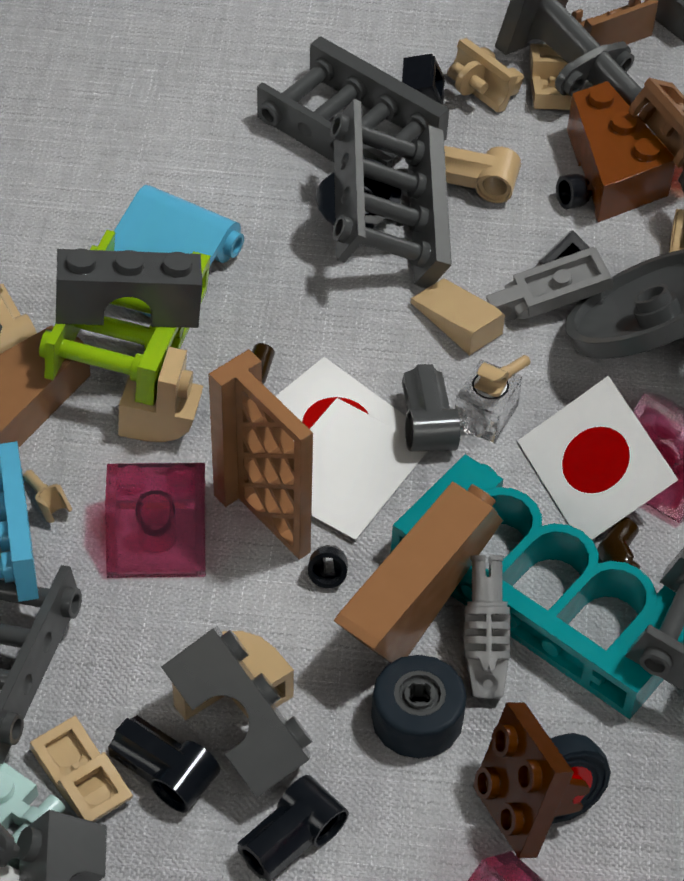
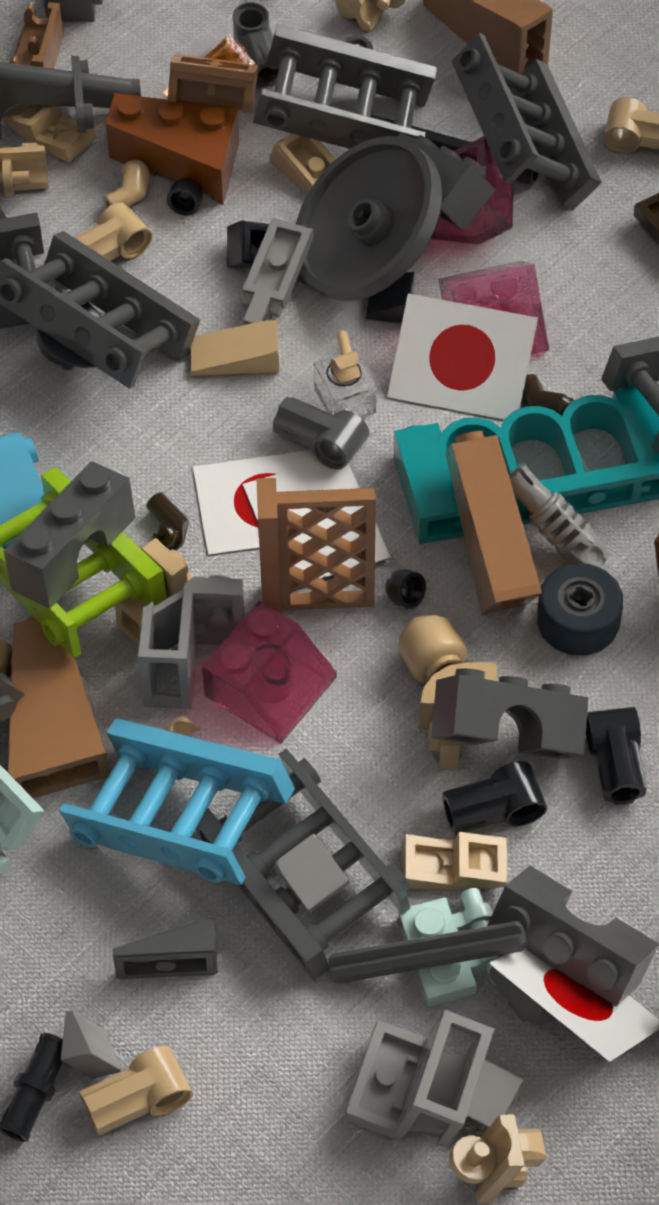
camera: 50 degrees left, 5 degrees up
none -> tan arm [103,160,150,208]
none -> light grey piece [138,575,246,709]
none -> black slope [366,272,415,323]
none -> tan head [397,615,468,684]

